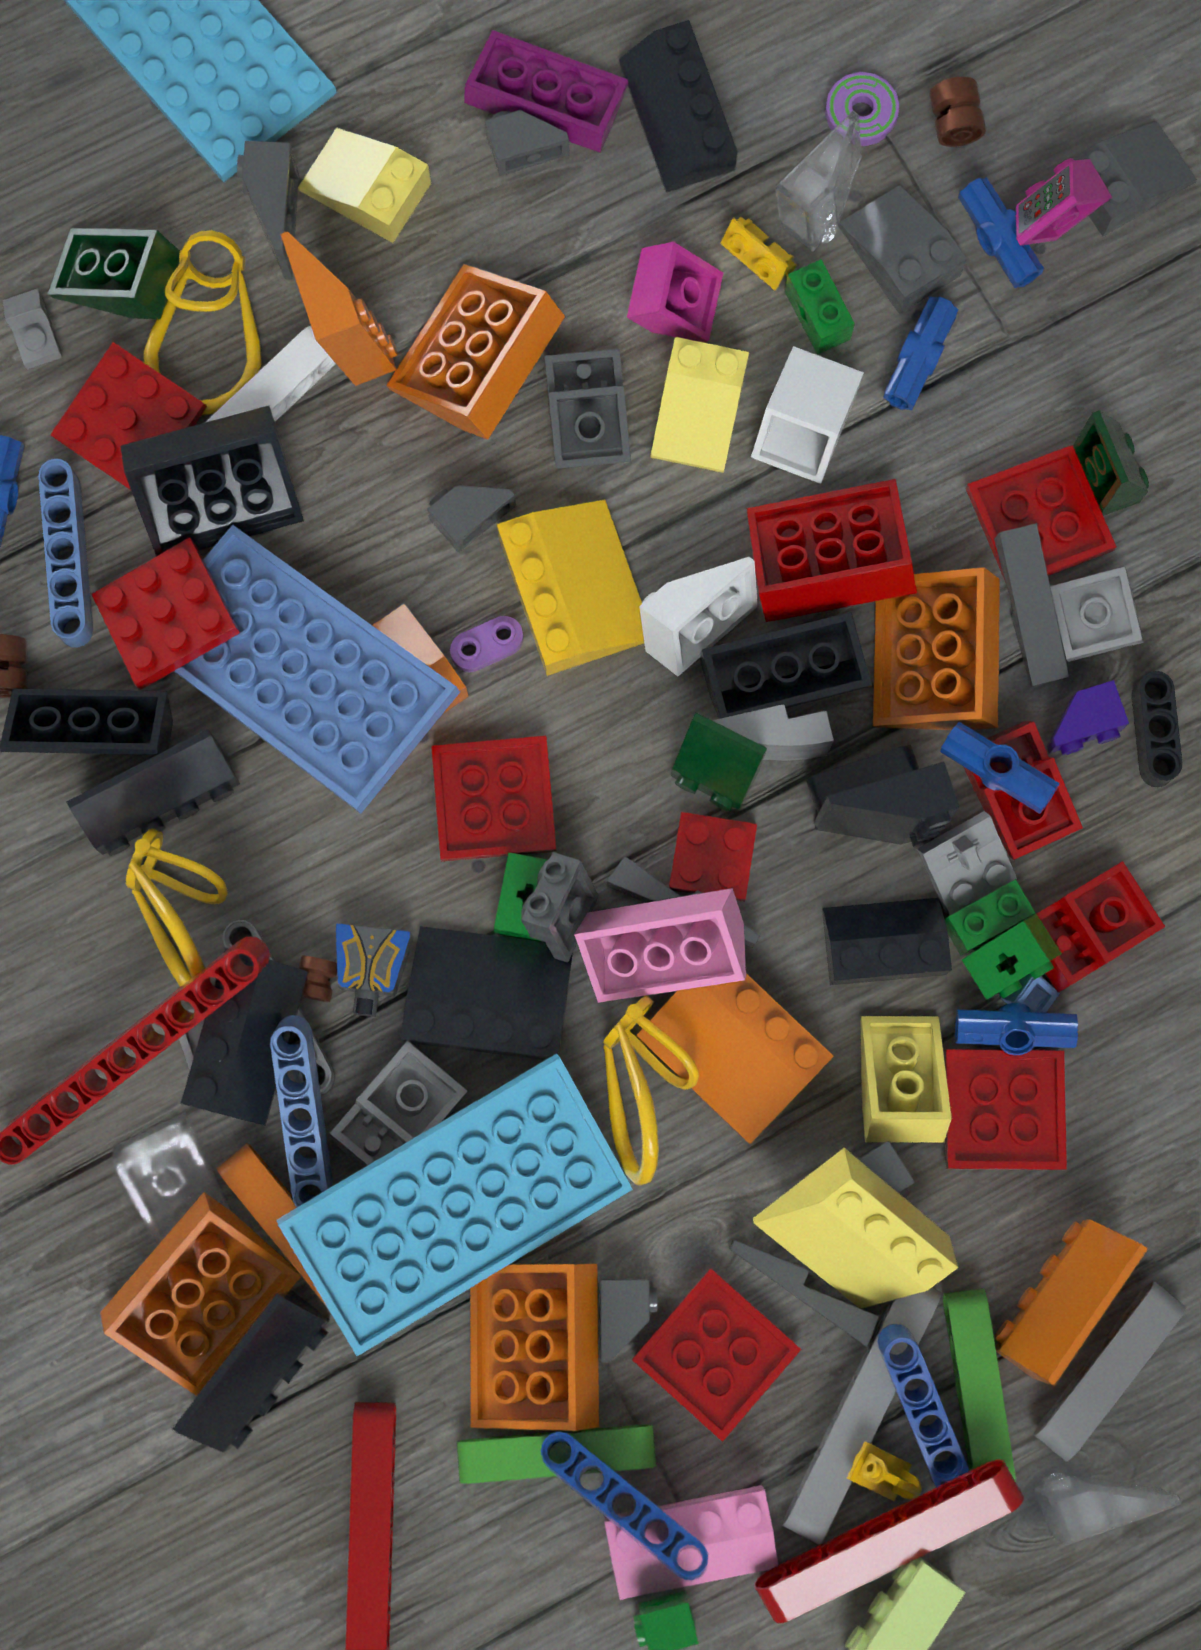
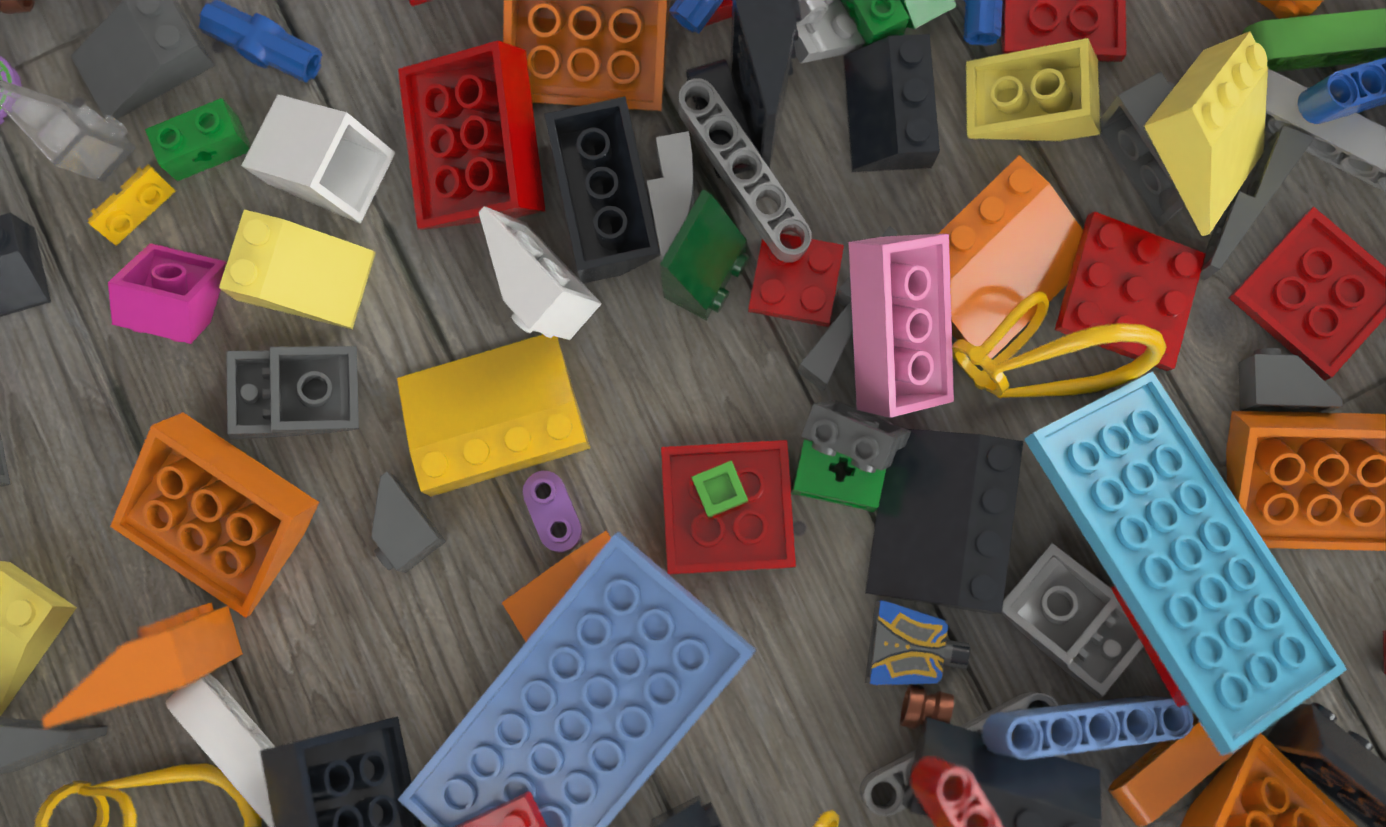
camera: 85 degrees left, 0 degrees up
none -> light grey beam [678,78,811,262]
none -> bright green plate [692,461,748,518]
none -> red plate [1054,211,1206,371]

